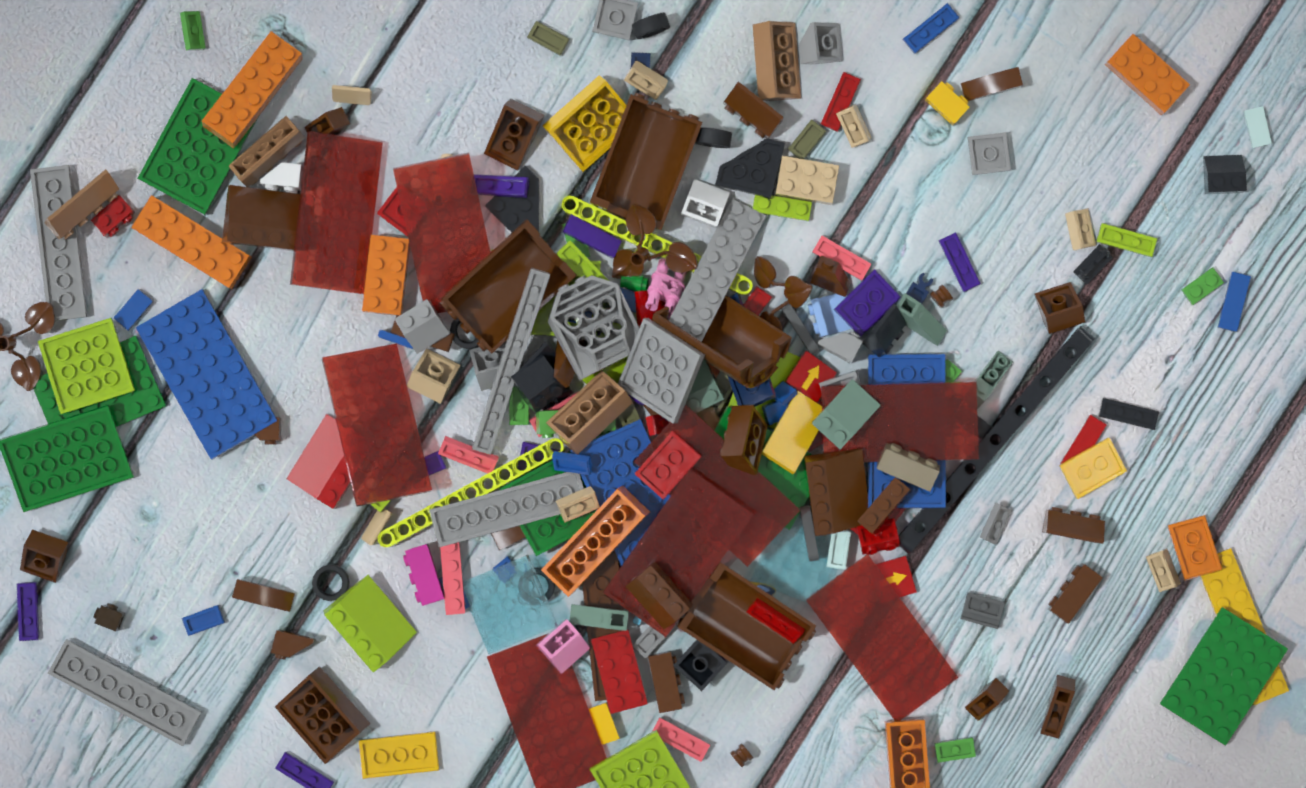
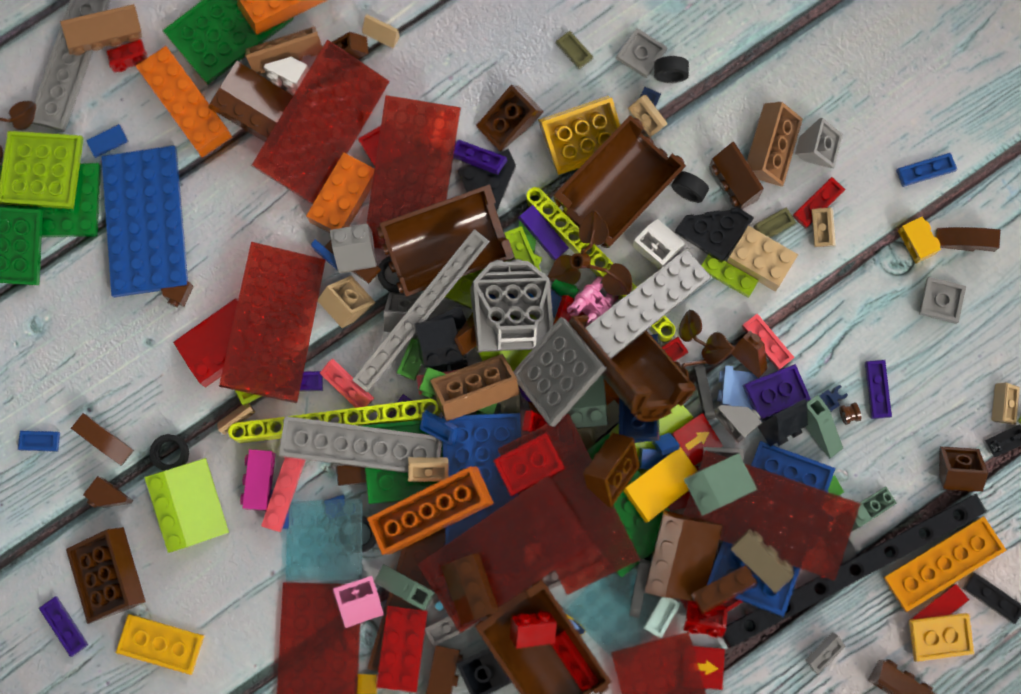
camera: 25 degrees right, 10 degrees down
none -> red brick [510,611,557,649]
none -> light orange plate [883,516,1007,612]

